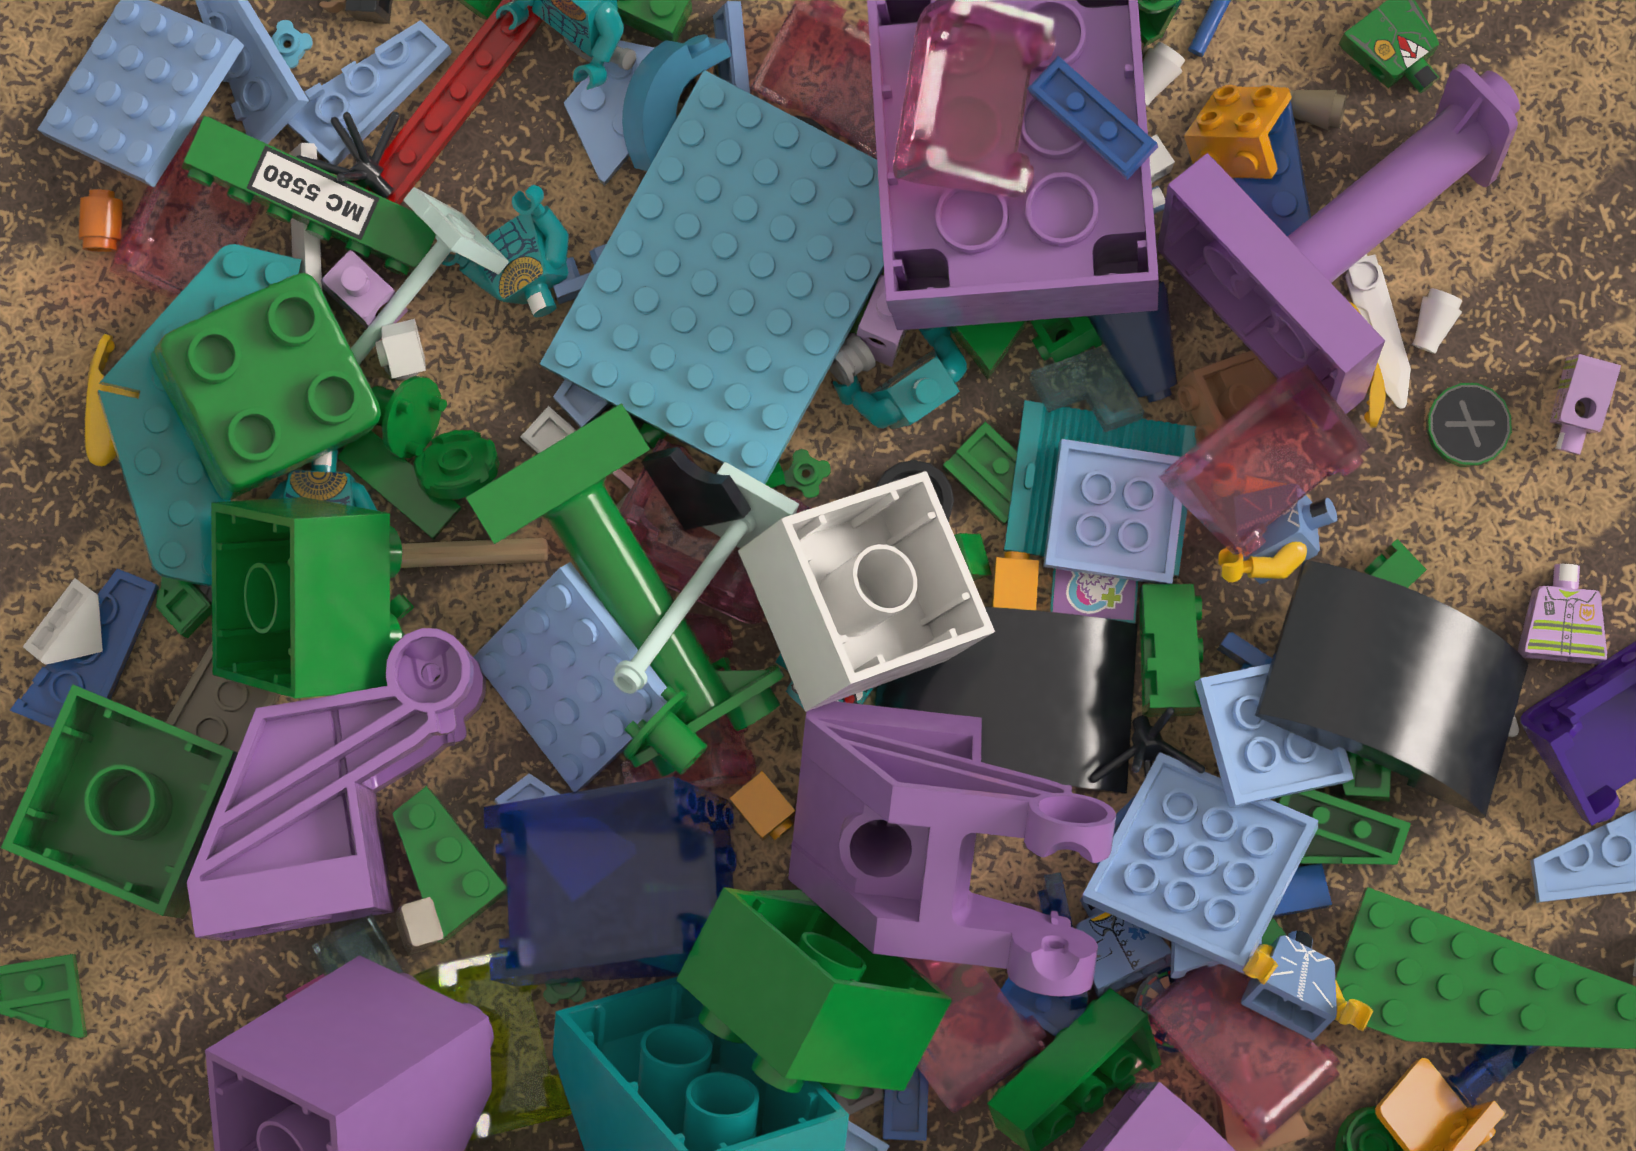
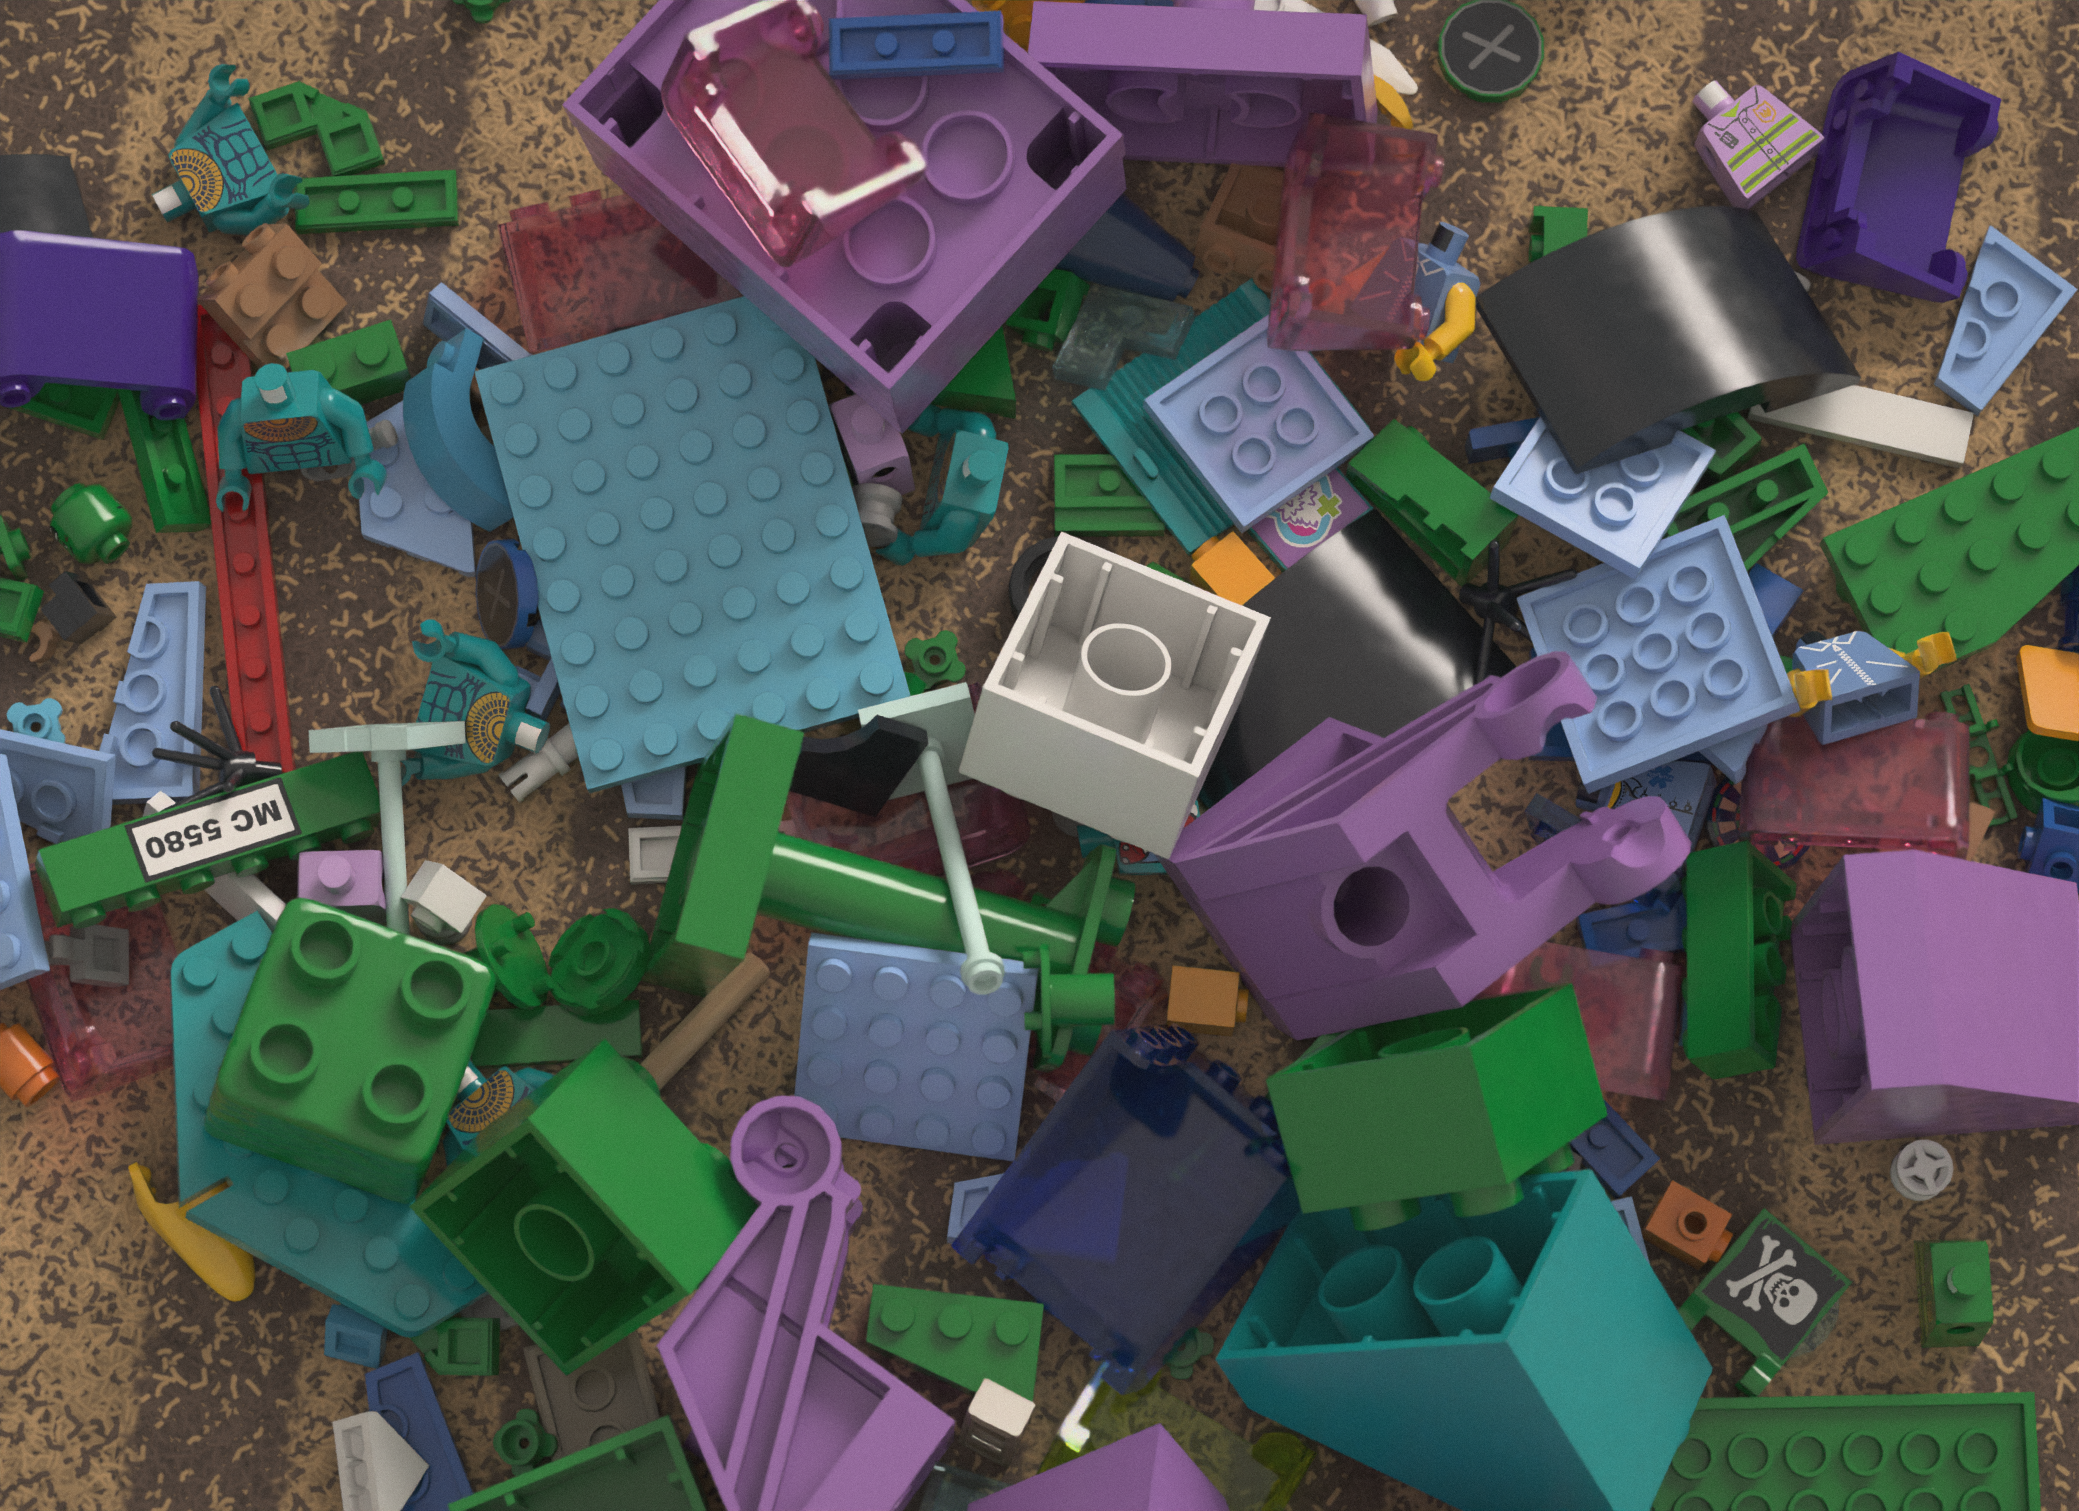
camera: 45 degrees left, 5 degrees down
none -> light grey plate [44,925,129,988]
none -> dark azure tile [324,1304,387,1369]
none -> tile [475,539,539,650]
none -> green plate [493,1409,558,1476]
none -> white pin [498,723,578,803]
none -> white tile [1747,385,1974,469]
none -> green piece [1931,684,2018,828]

